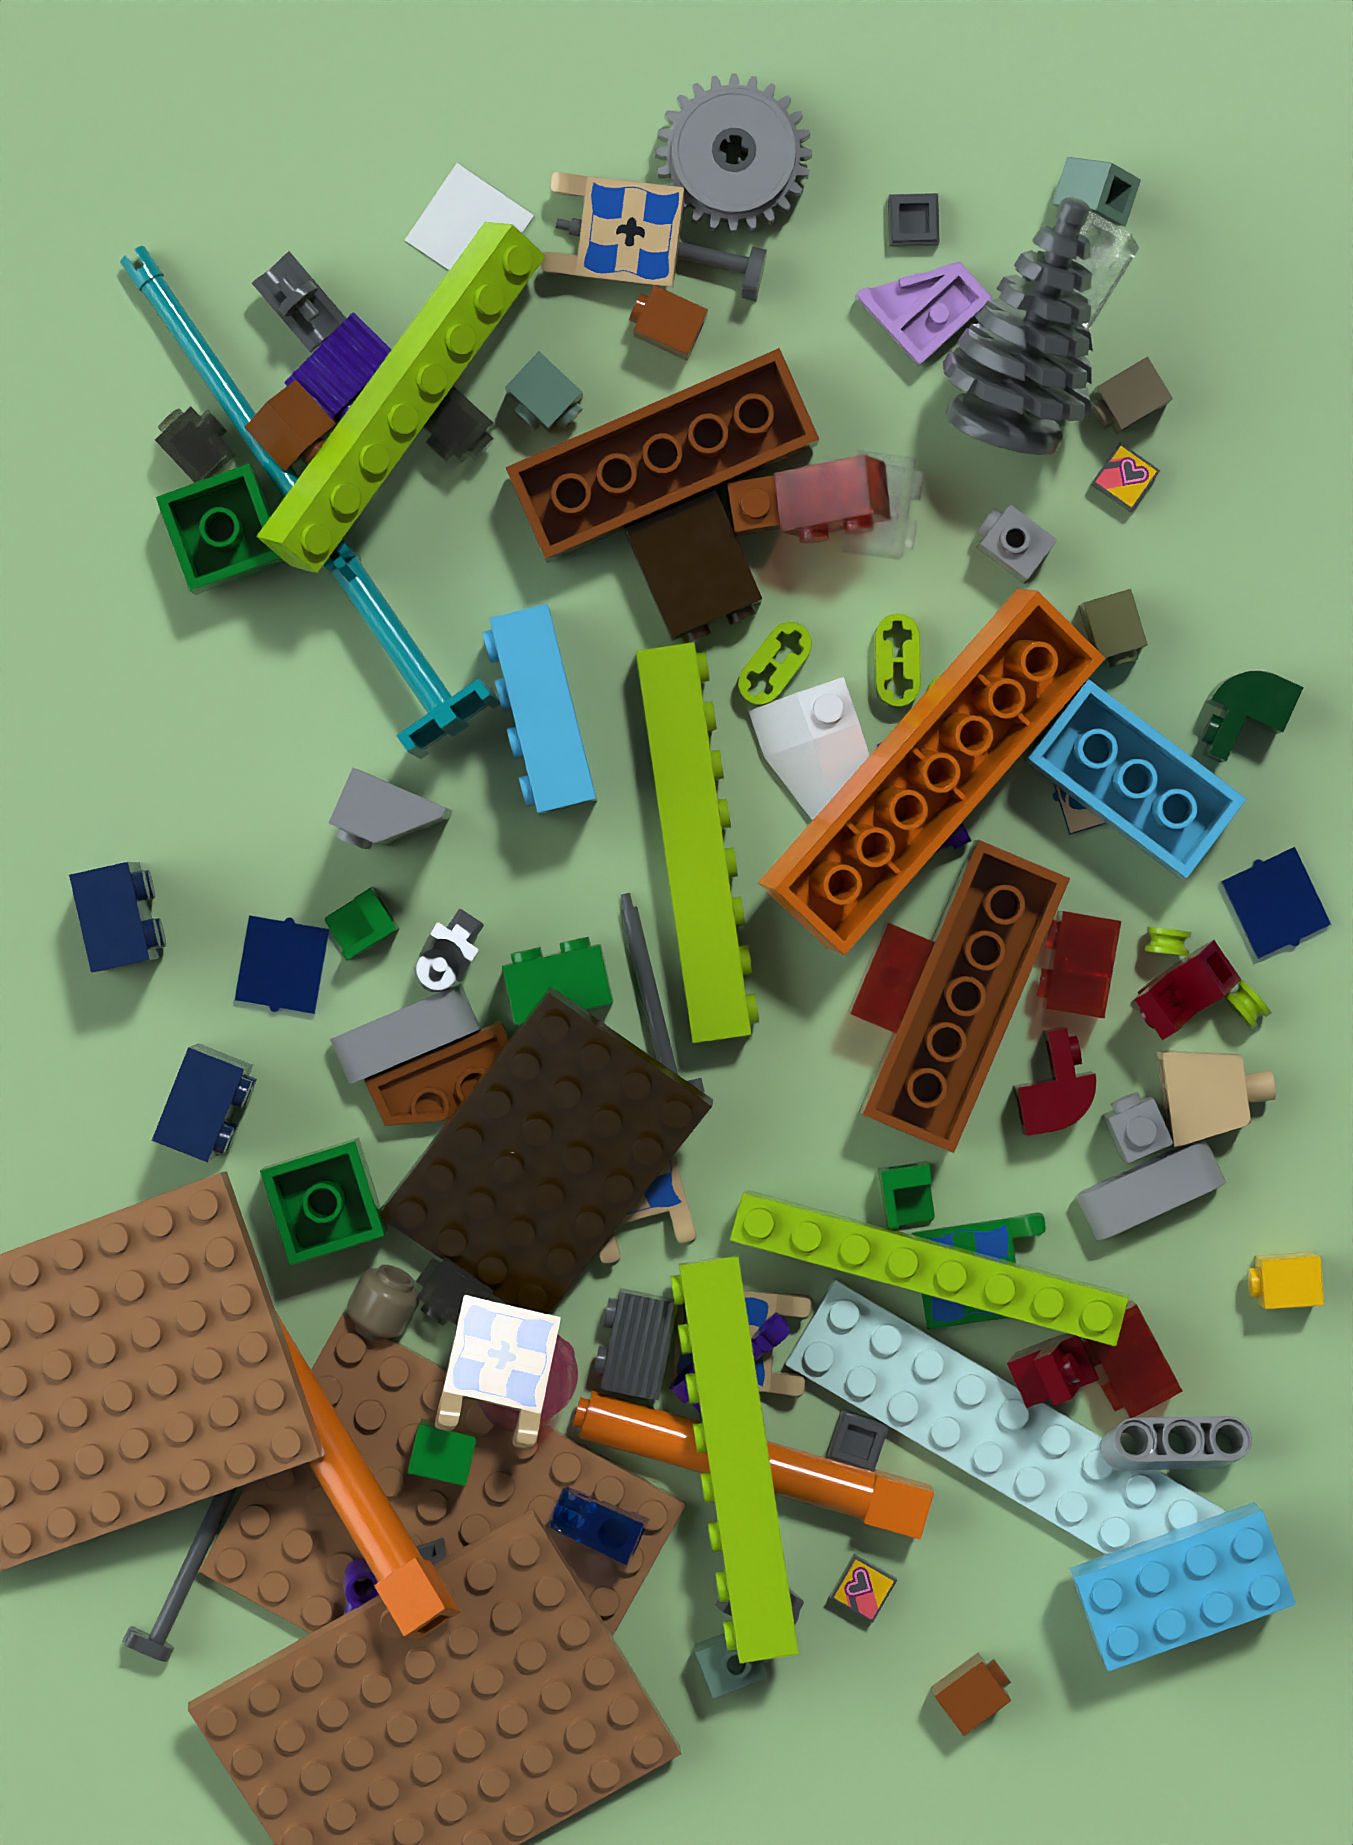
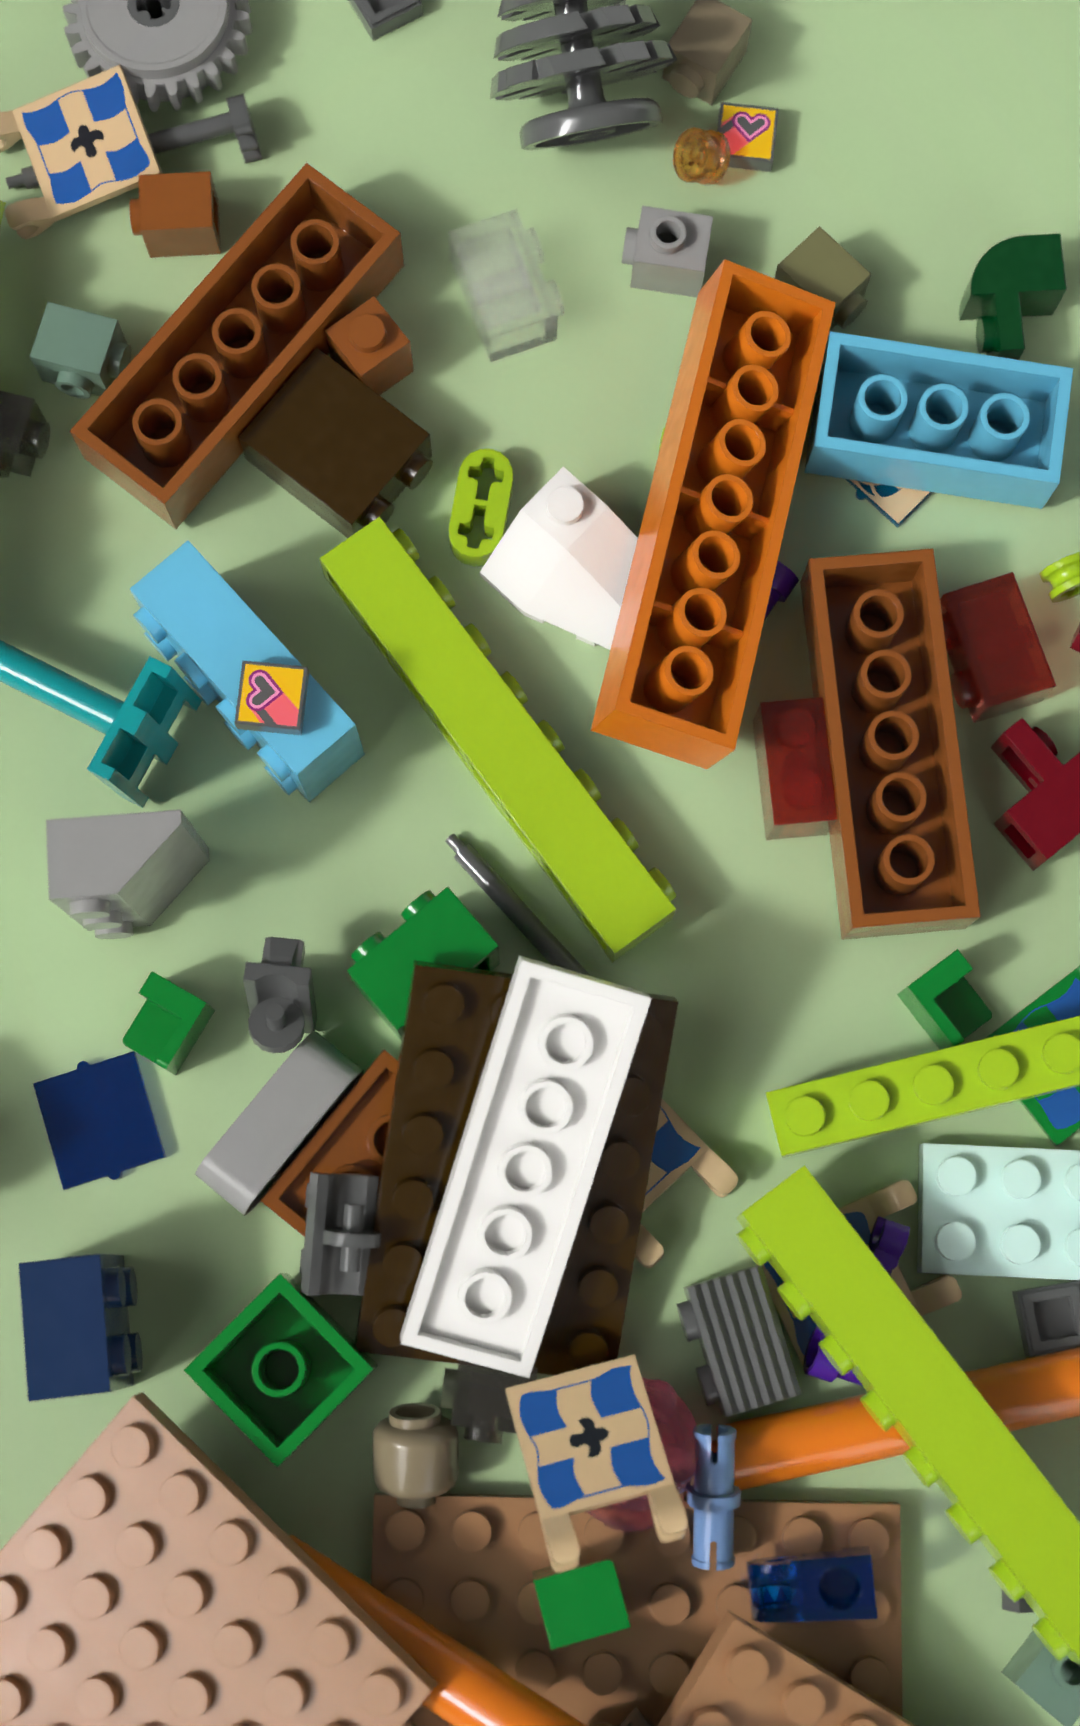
camera: 30 degrees left, 10 degrees down
clear red brick [774,454,891,543] -> none
lavender wing [855,261,993,367] -> none
lime beam [874,613,921,708] -> none
none -> tile [234,661,310,736]
none -> dark grey hips [300,1172,382,1296]
none -> white plate [400,955,652,1378]
none -> clear orange bush [673,127,730,185]
none -> medium blue pin [687,1424,741,1571]

